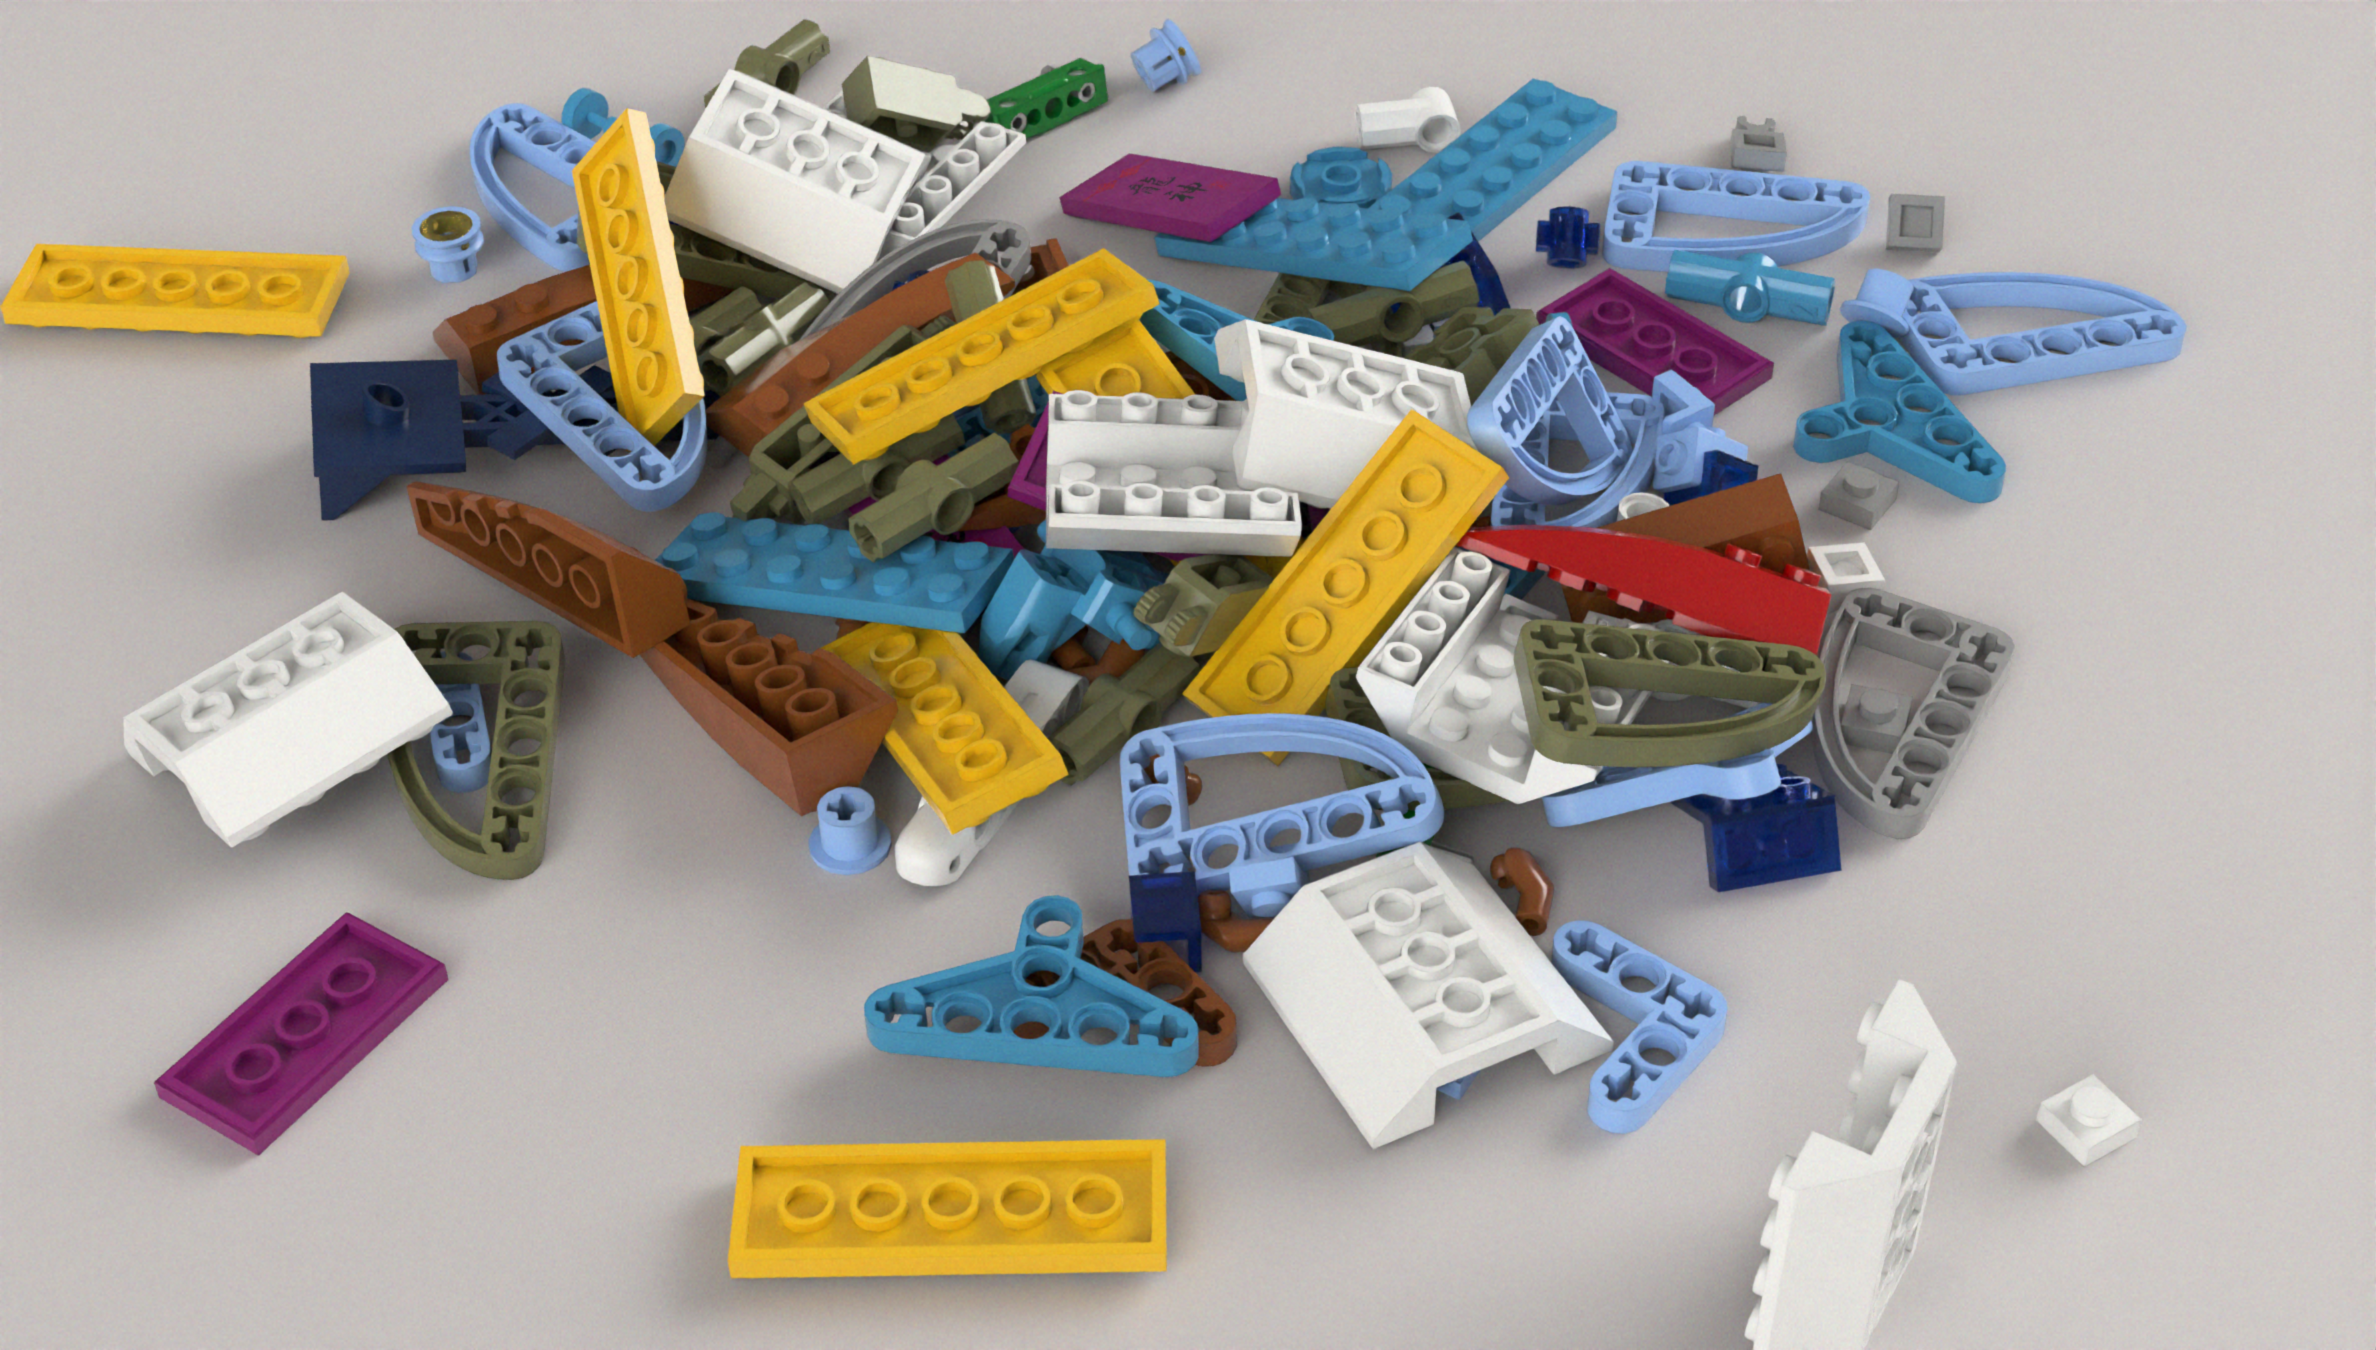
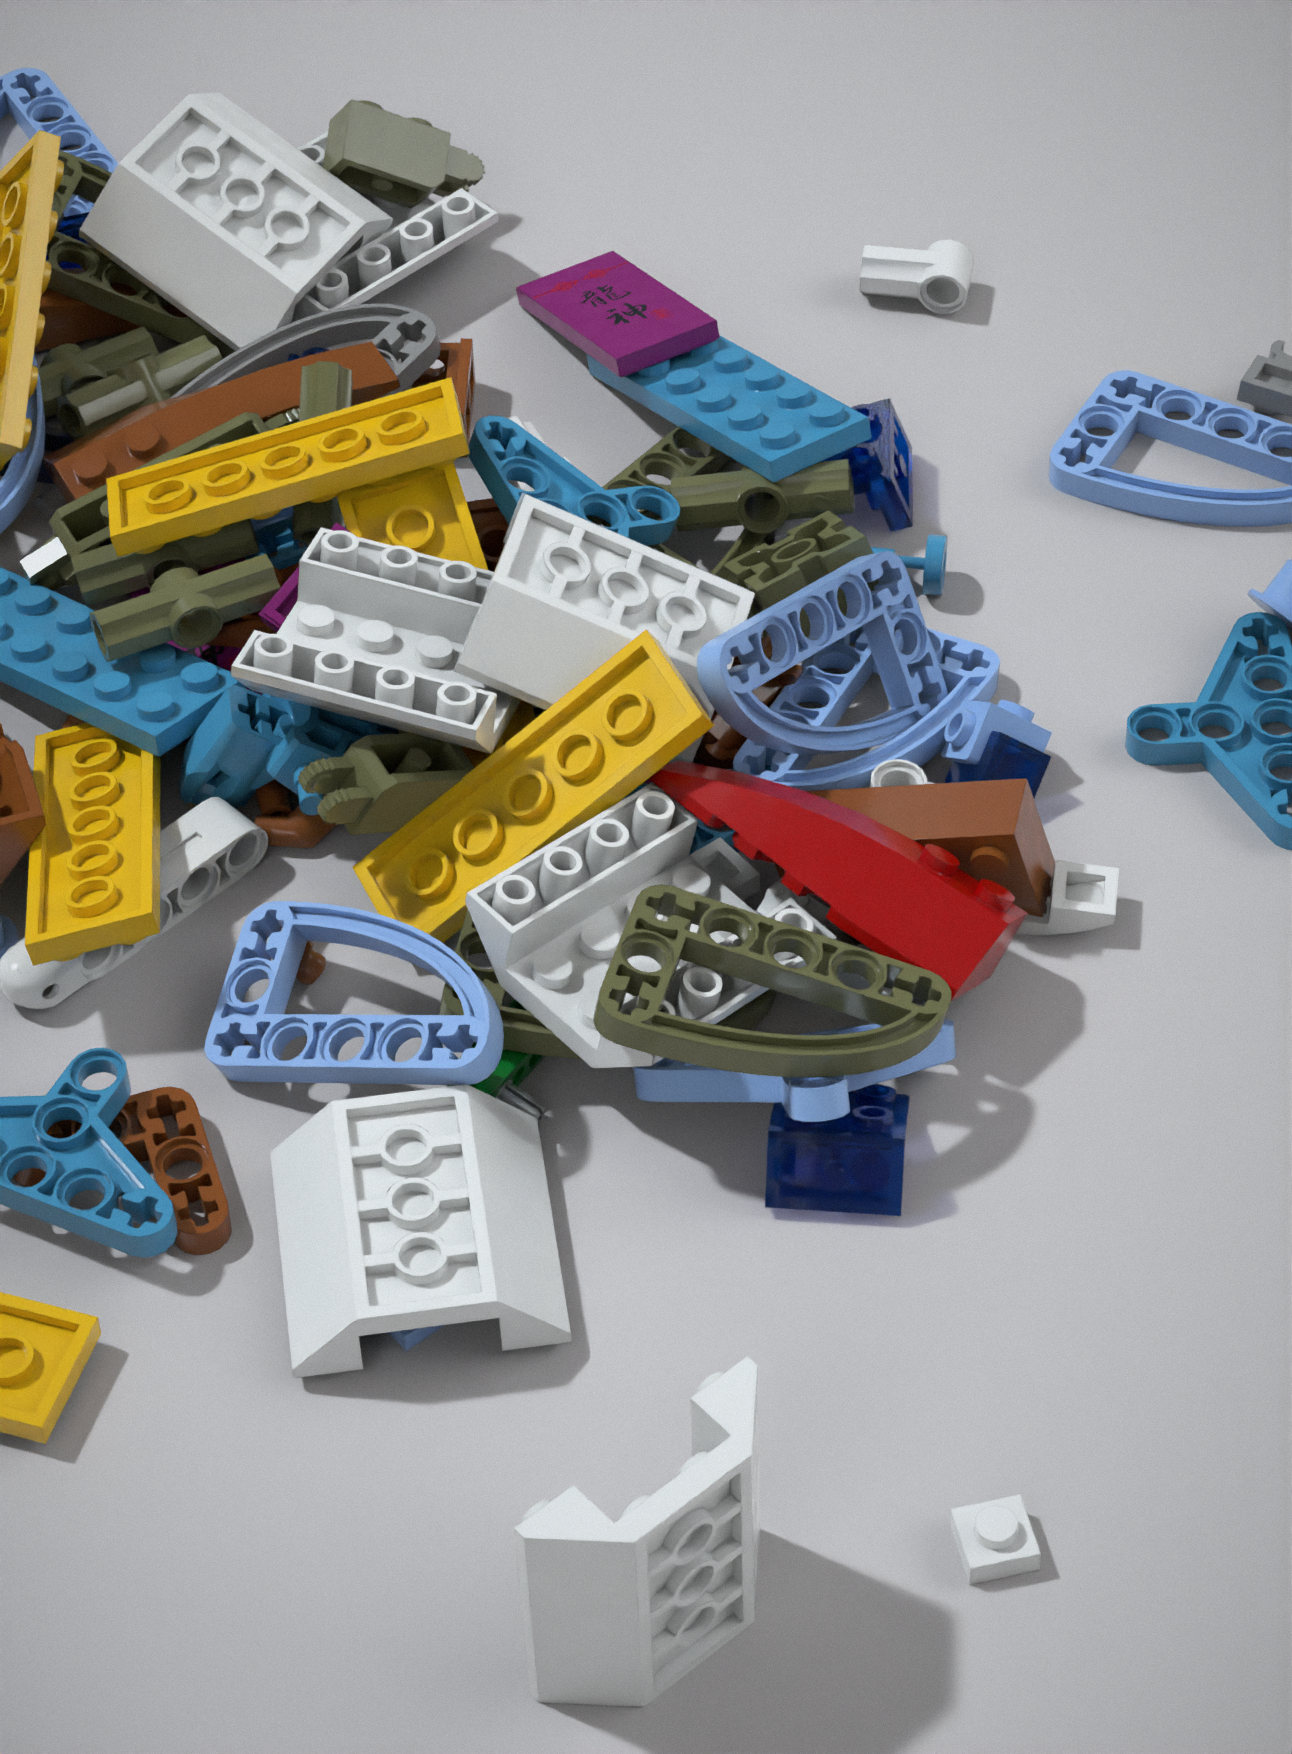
camera: 20 degrees right, 5 degrees up
dark azure wheel [562,88,685,167] -> none
olive piece [704,19,830,109] -> none
green piece [982,58,1109,139] -> none
olive piece [1047,643,1200,786] -> none
clear blue panel [1129,871,1202,972] -> none
light blue piece [1130,19,1201,92] -> none
dark orange arm [1193,890,1275,952] -> none
light blue bracket [1229,843,1310,917] -> none
dark azure tile [1290,147,1392,209] -> none
dark azure plate [1368,78,1617,268] -> none
dark orange arm [1490,847,1554,936] -> none
clear blue gear [1536,206,1600,269] -> none
magenta tile [1536,268,1774,415] -> none
light blue beam [1551,920,1727,1134] -> none
light blue bracket [1652,369,1715,435] -> none
dark azure piece [1665,250,1836,326] -> none
light grey beam [1811,588,2015,839] -> none
light grey plate [1818,462,1899,530] -> none
light grey plate [1841,684,1913,754] -> none

